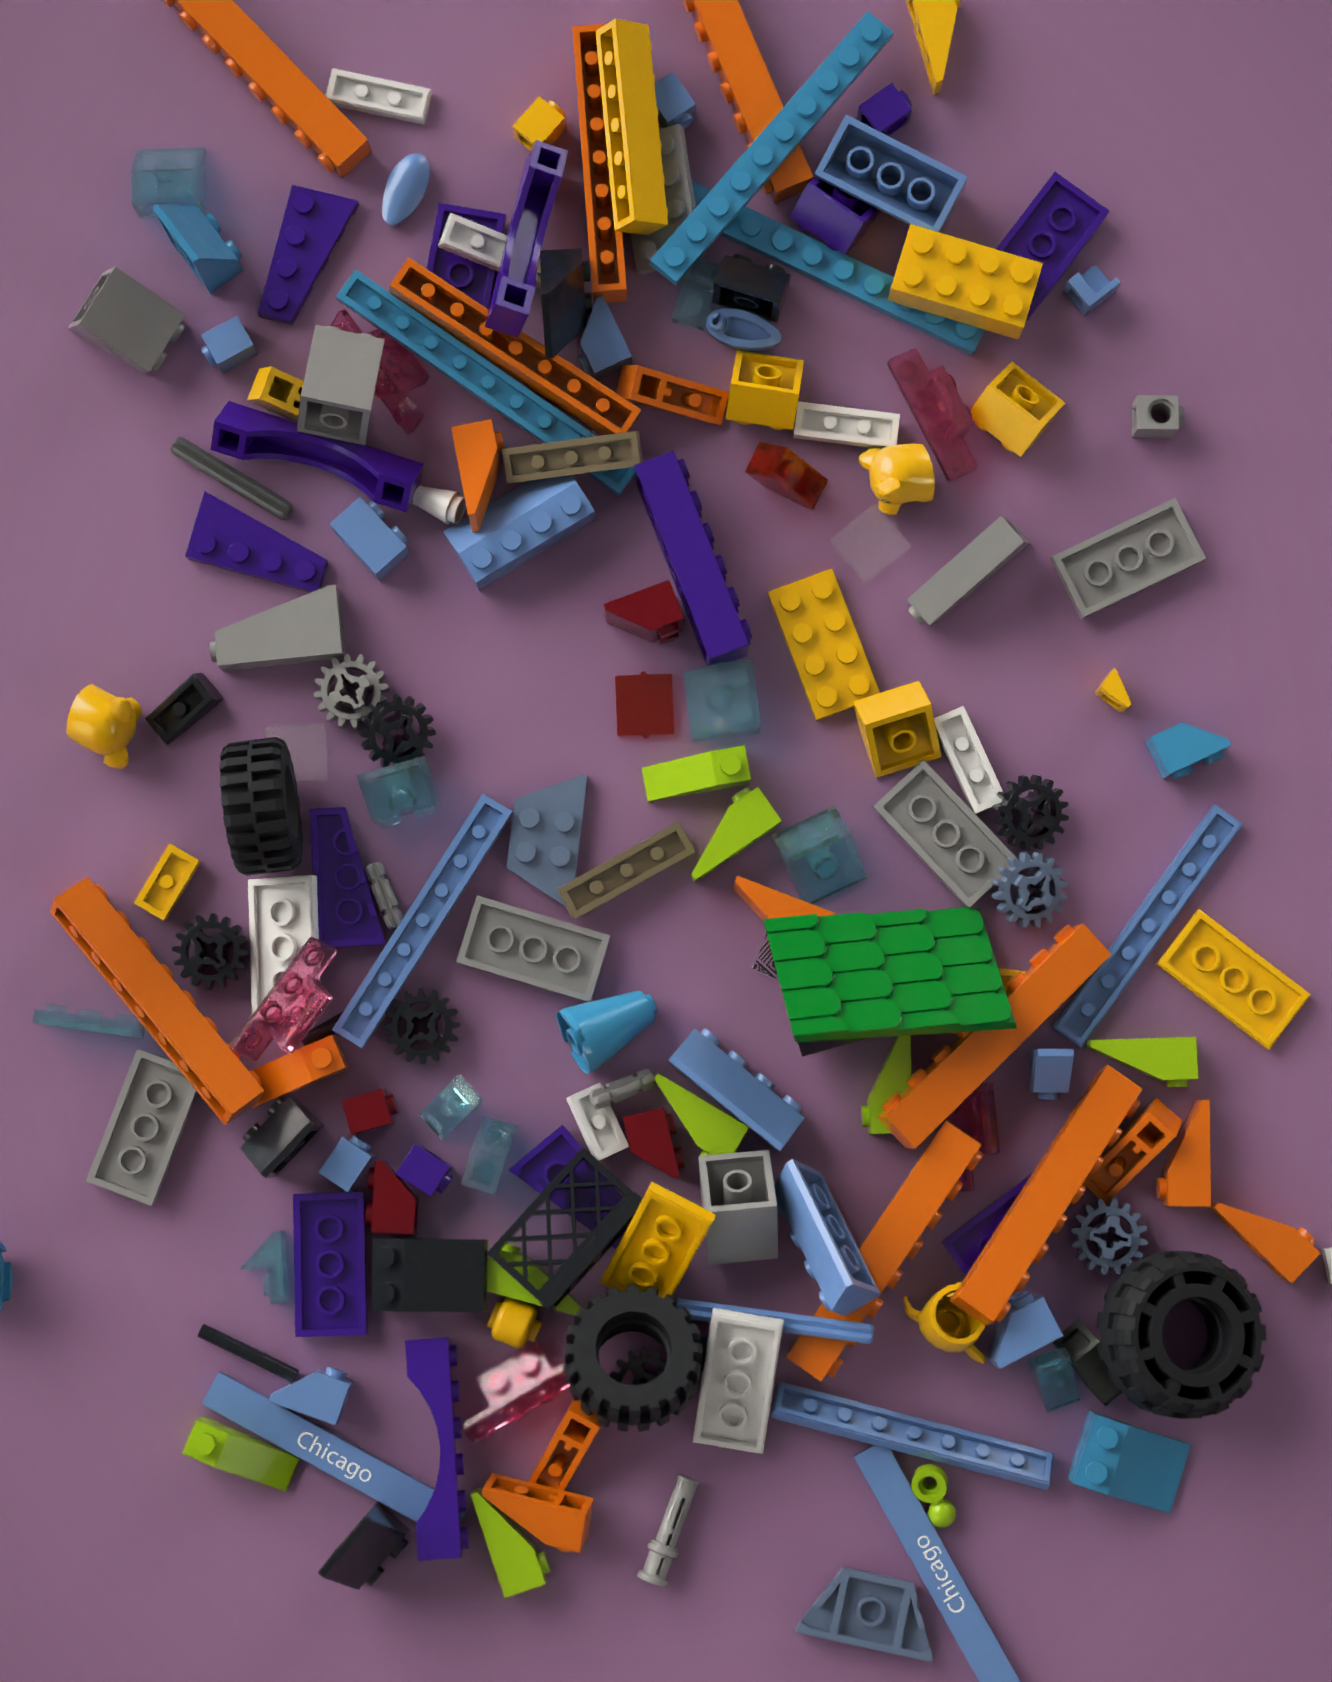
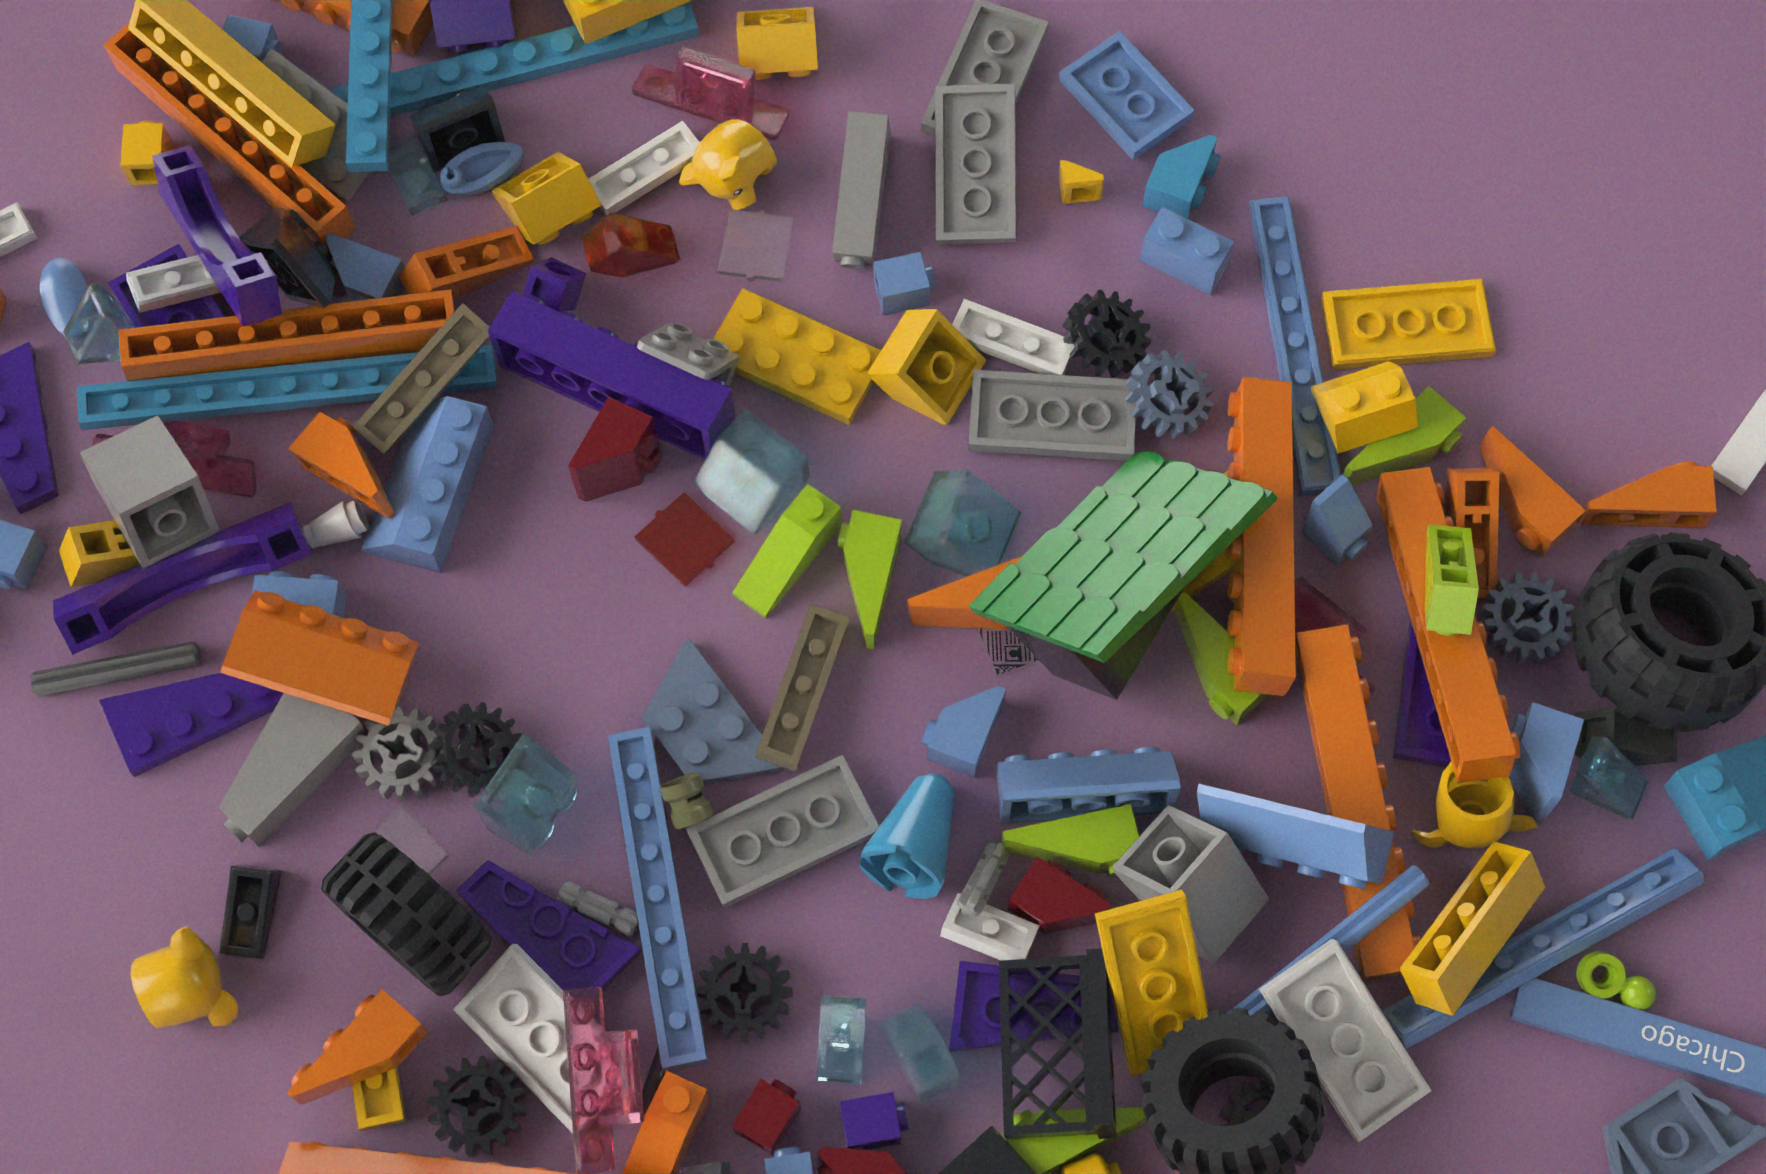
camera: 40 degrees left, 15 degrees down
none -> clear light blue slope [63,283,134,364]
none -> orange slope [220,590,420,726]
none -> orange slope [287,989,429,1105]
none -> dark purple brick [523,257,586,313]
none -> light grey bracket [637,323,740,387]
none -> olive wheel [659,772,715,829]
none -> medium blue brick [873,252,936,315]
none -> medium blue slope [922,685,1006,778]
none -> light grey plate [935,83,1017,245]
none -> medium blue plate [1059,31,1195,161]
none -> medium blue brick [1140,207,1234,296]
none -> yellow slope [1311,361,1418,454]
none -> yellow brick [1400,841,1545,1016]
none -> lime slope [1425,524,1479,636]

